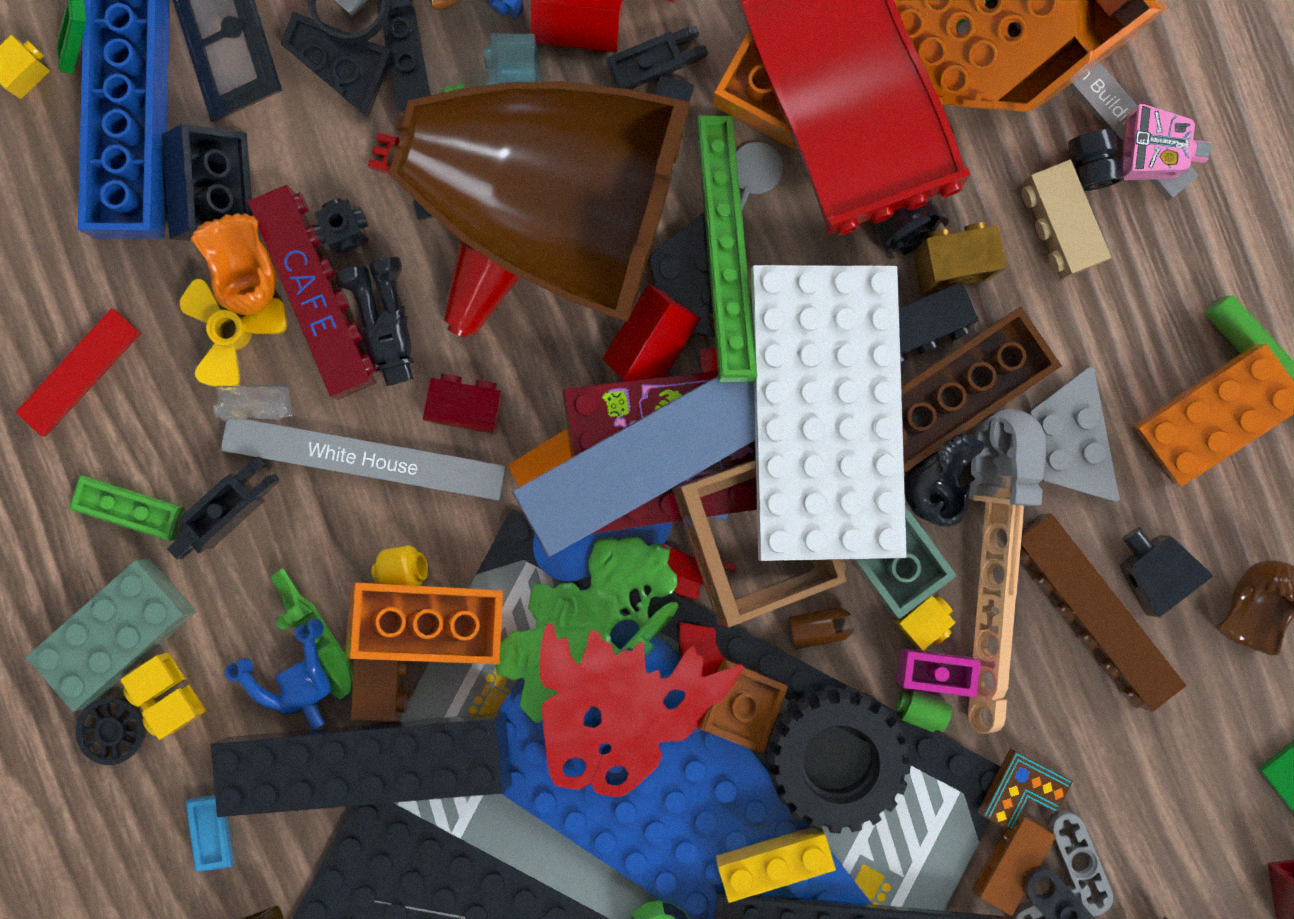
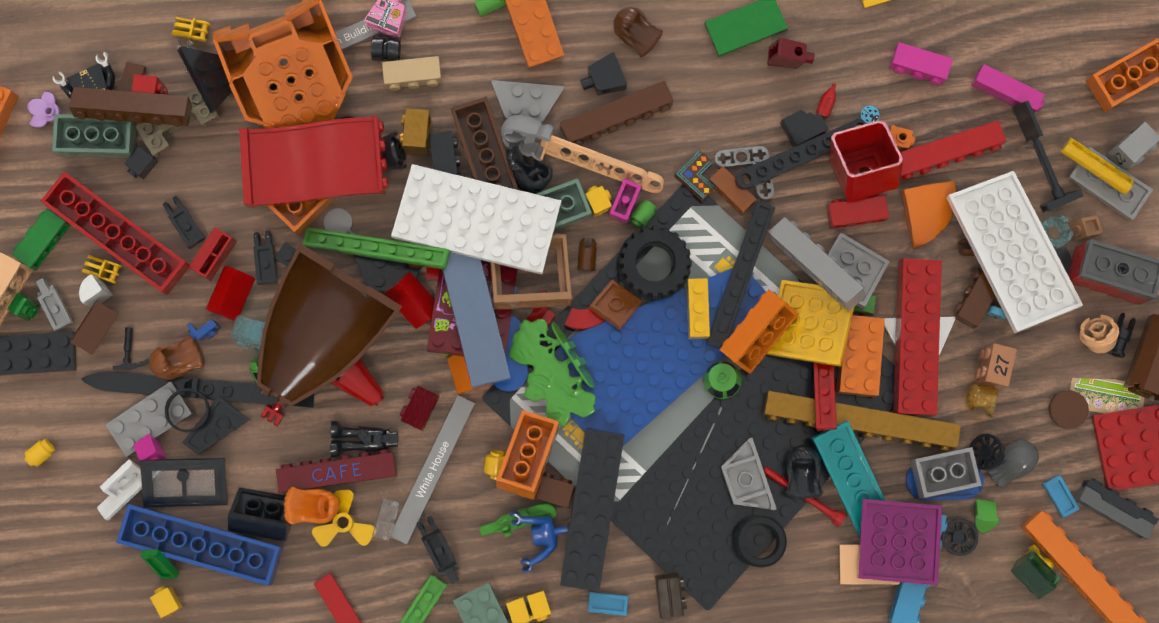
camera: 80 degrees left, 5 degrees down
black brick [314,198,369,253] -> none
red piece [539,623,744,797] -> none

